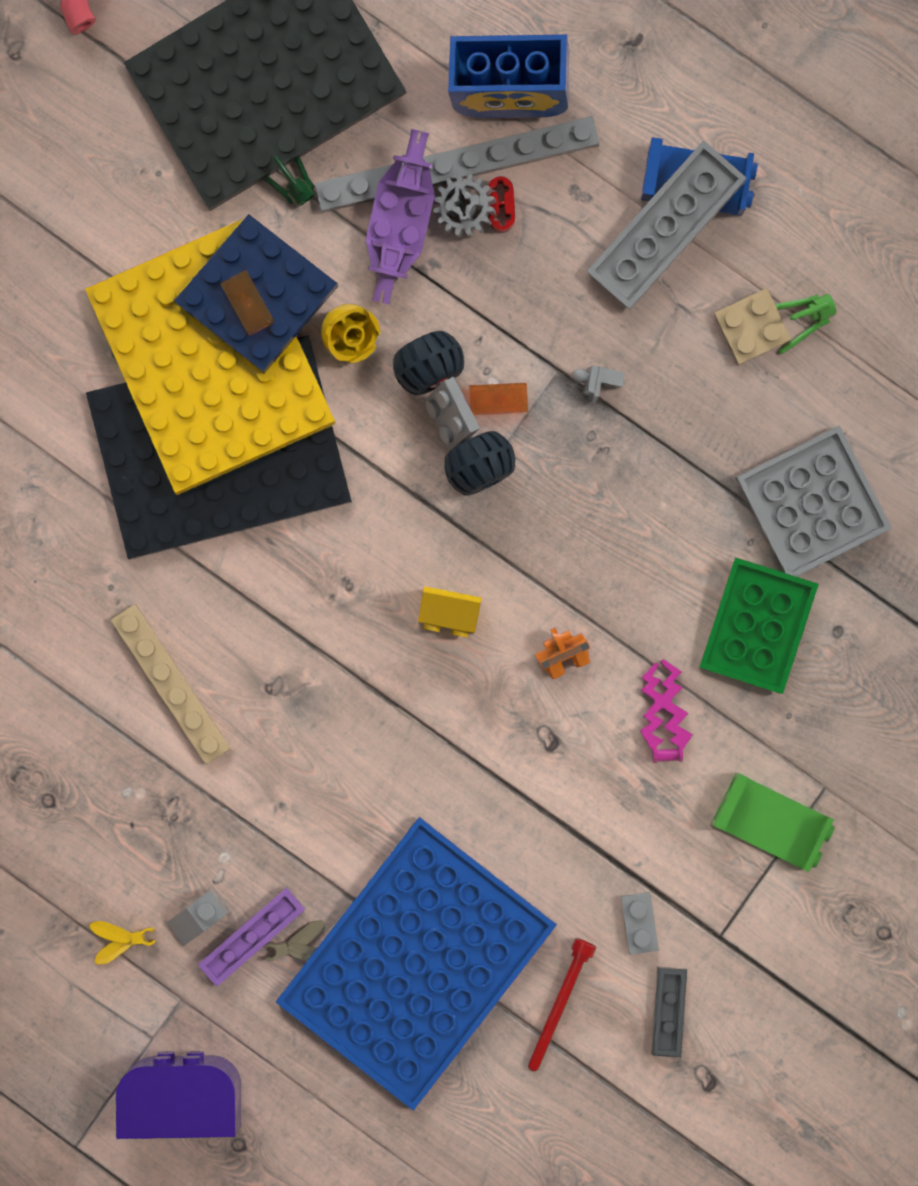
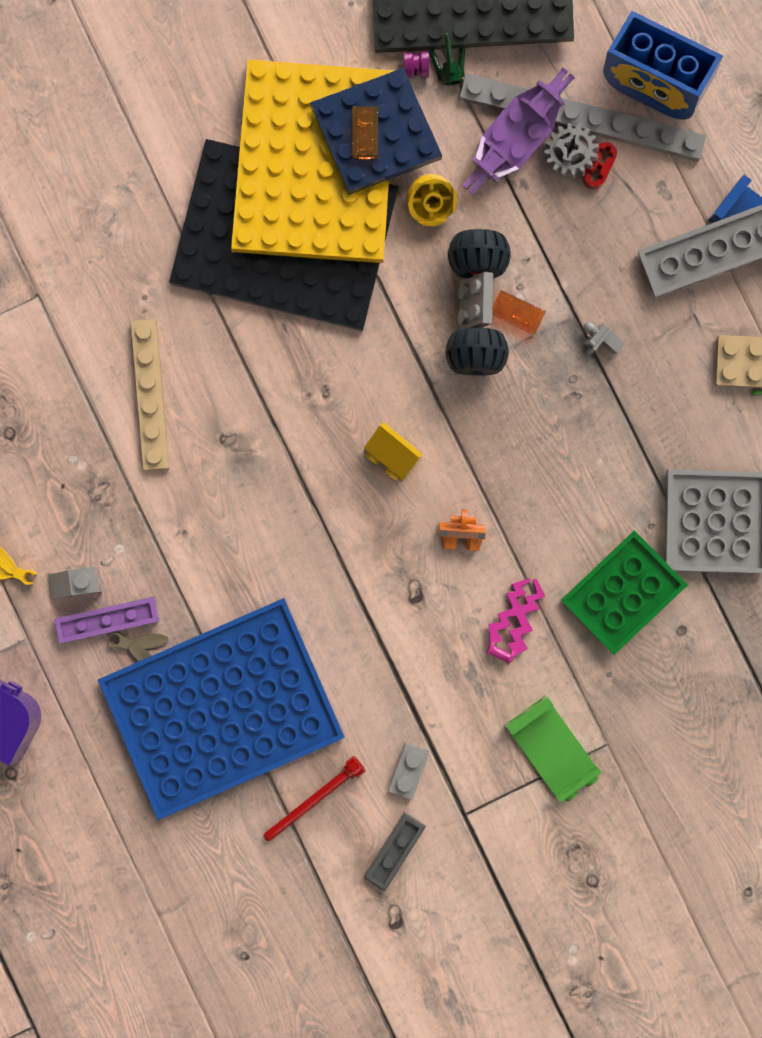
camera: 25 degrees right, 0 degrees up
none -> magenta wheel [403,52,429,78]

